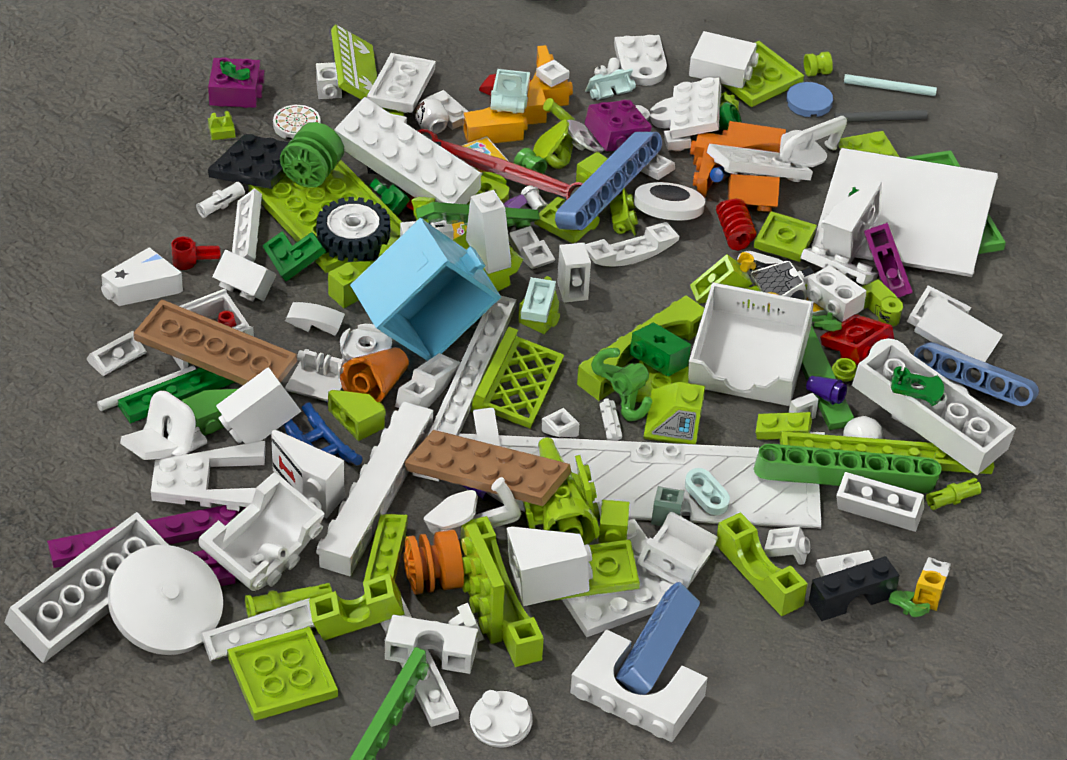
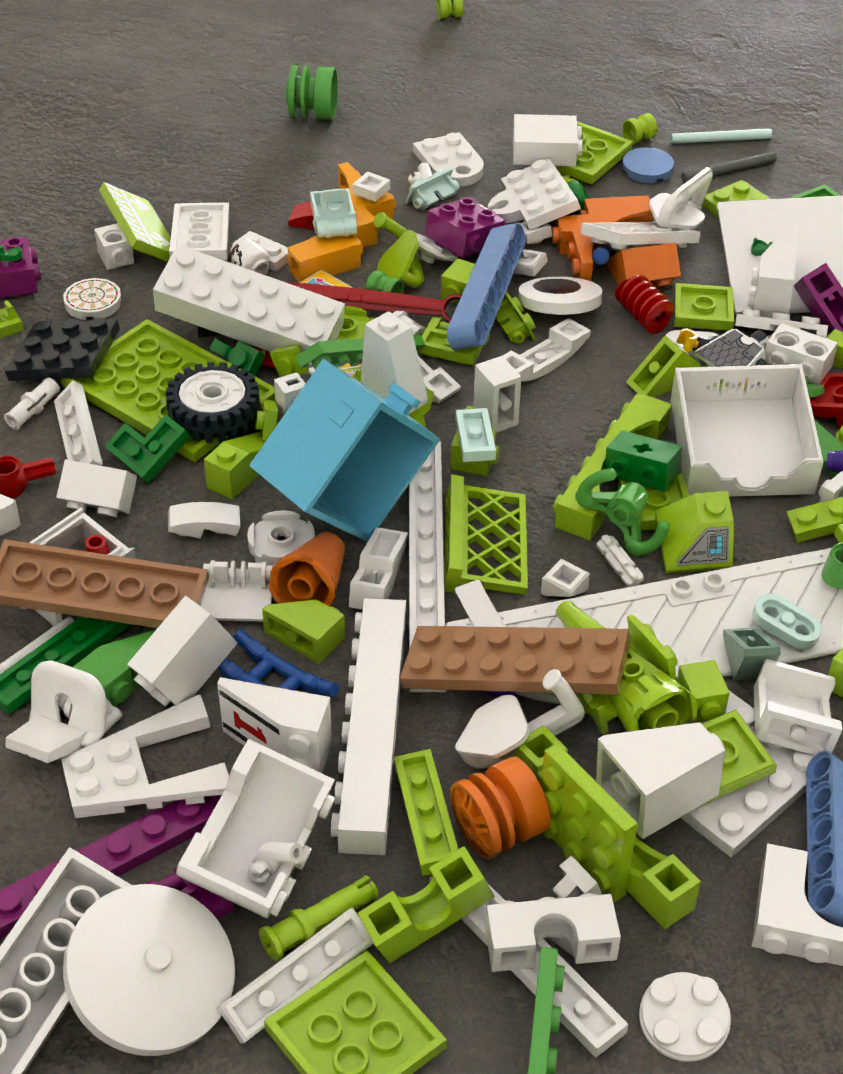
camera: 15 degrees left, 0 degrees up
bright green wheel [280,122,344,188] -> none

